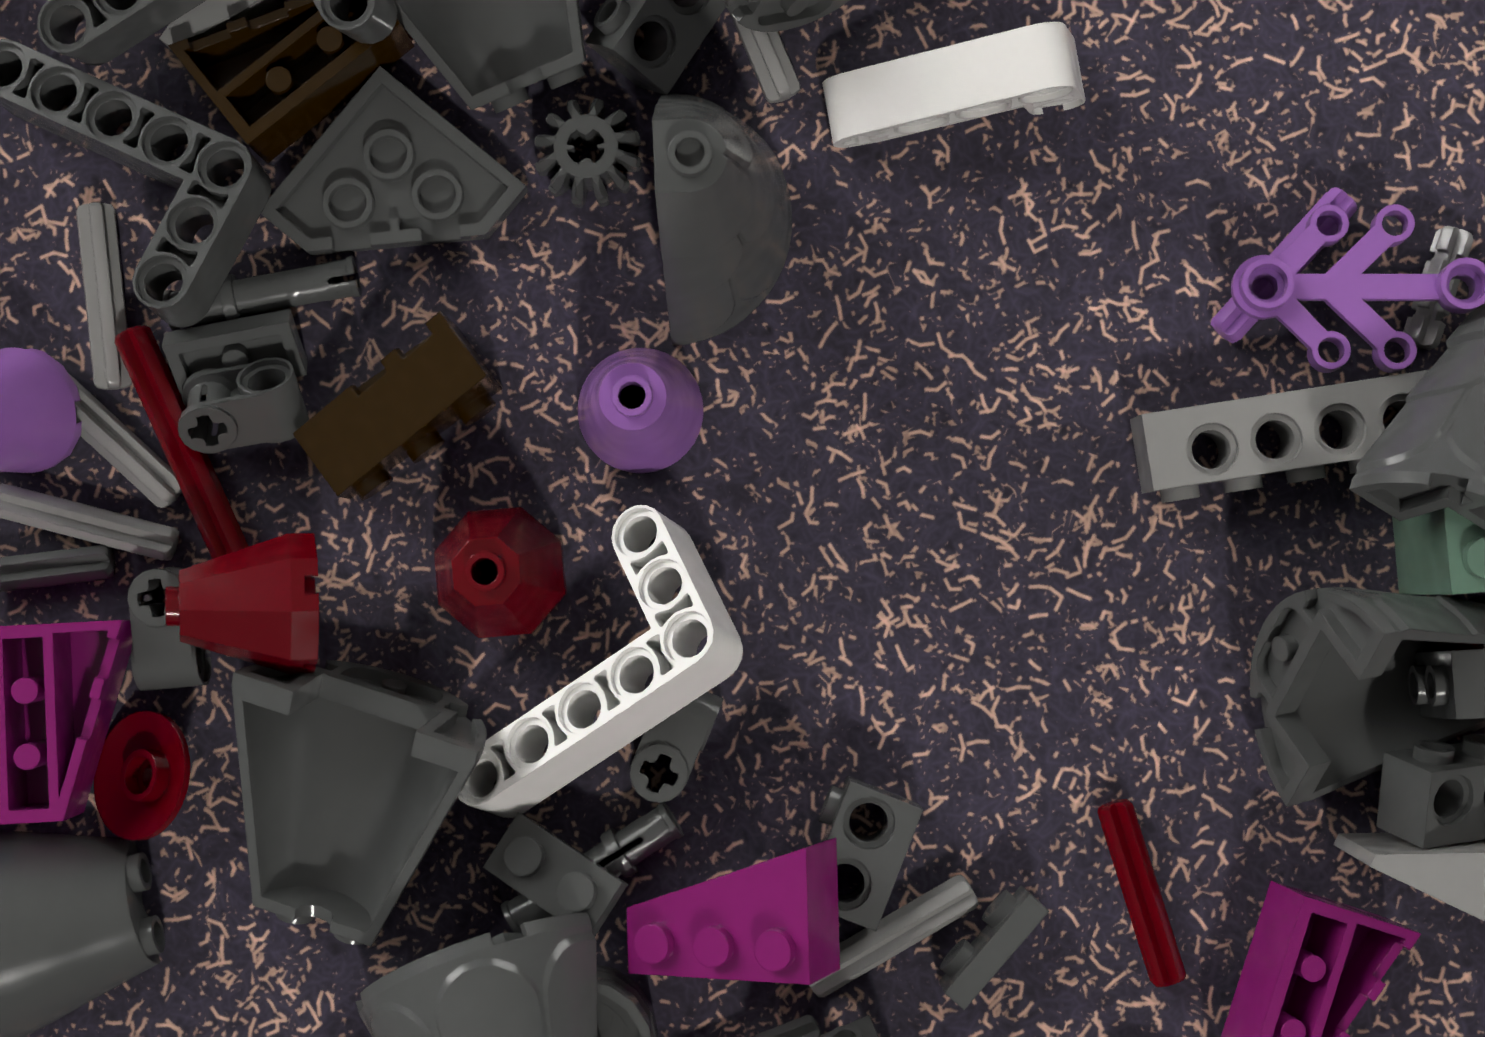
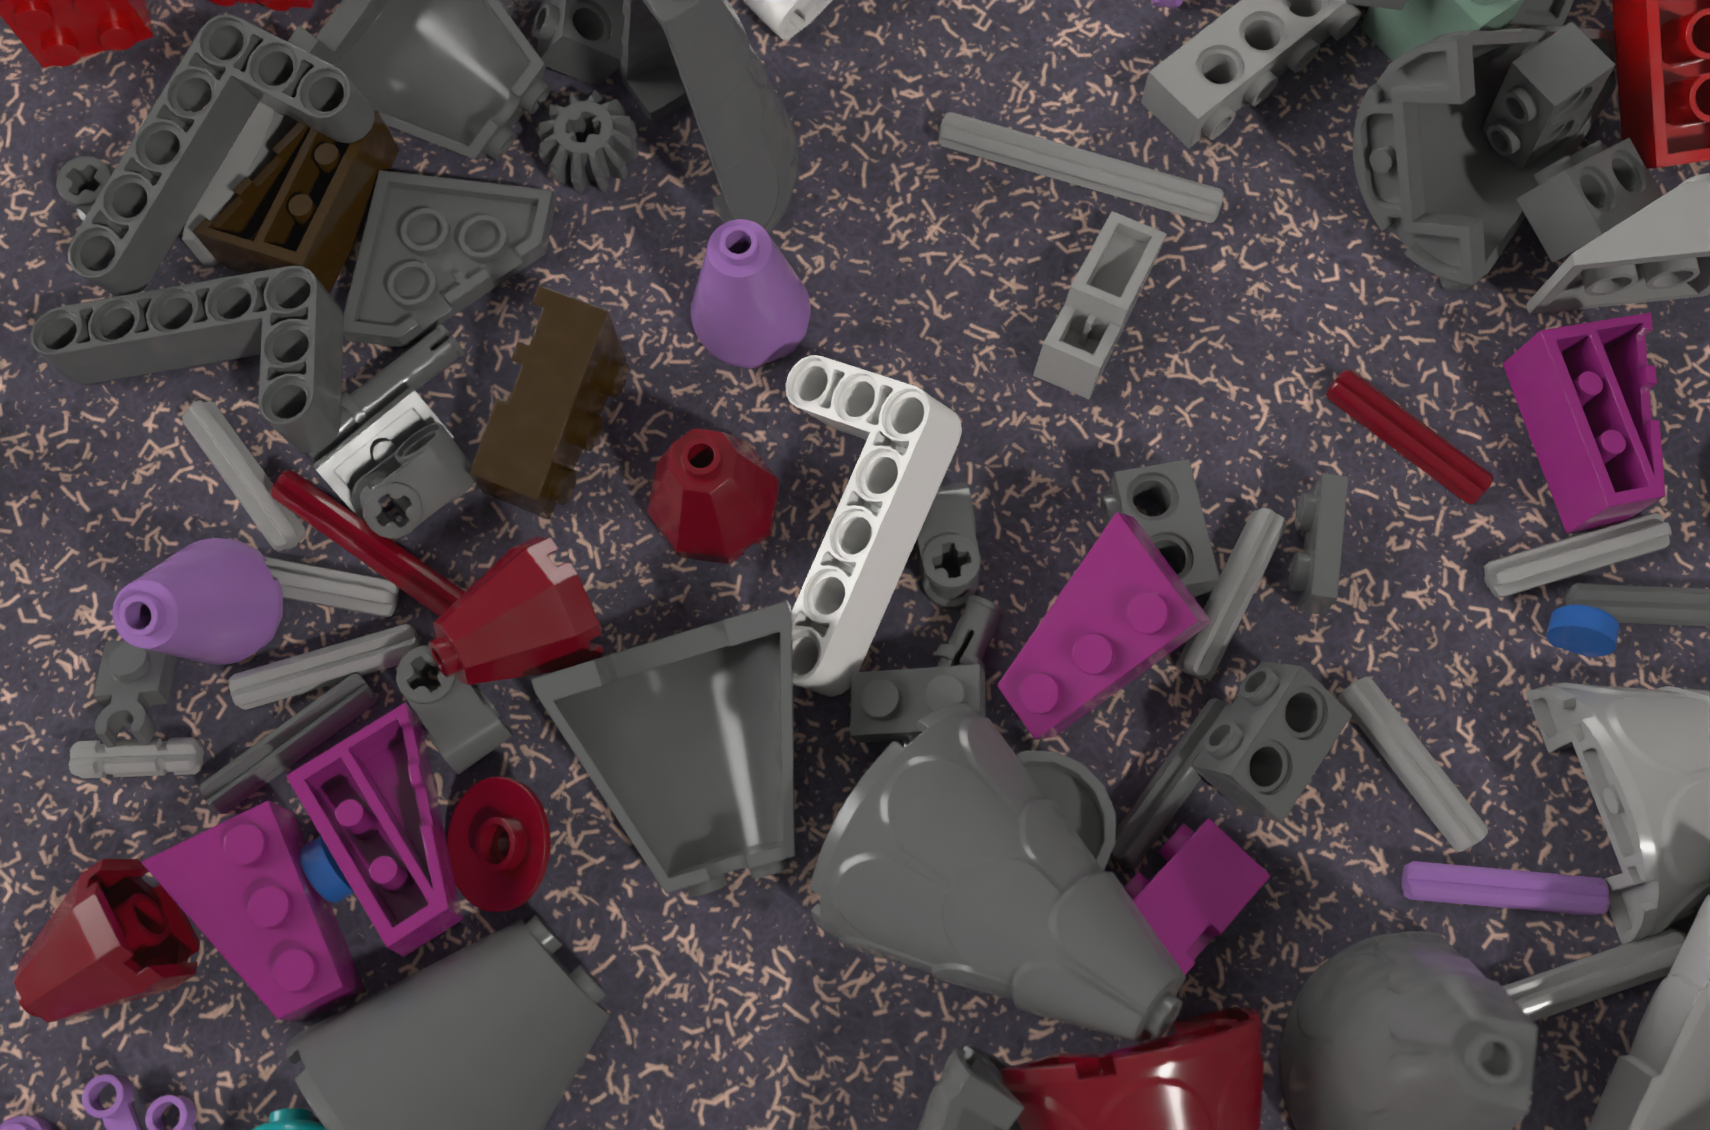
camera: 30 degrees left, 15 degrees down
none -> light grey axle [938,112,1224,223]
none -> light grey slope [1033,211,1167,399]

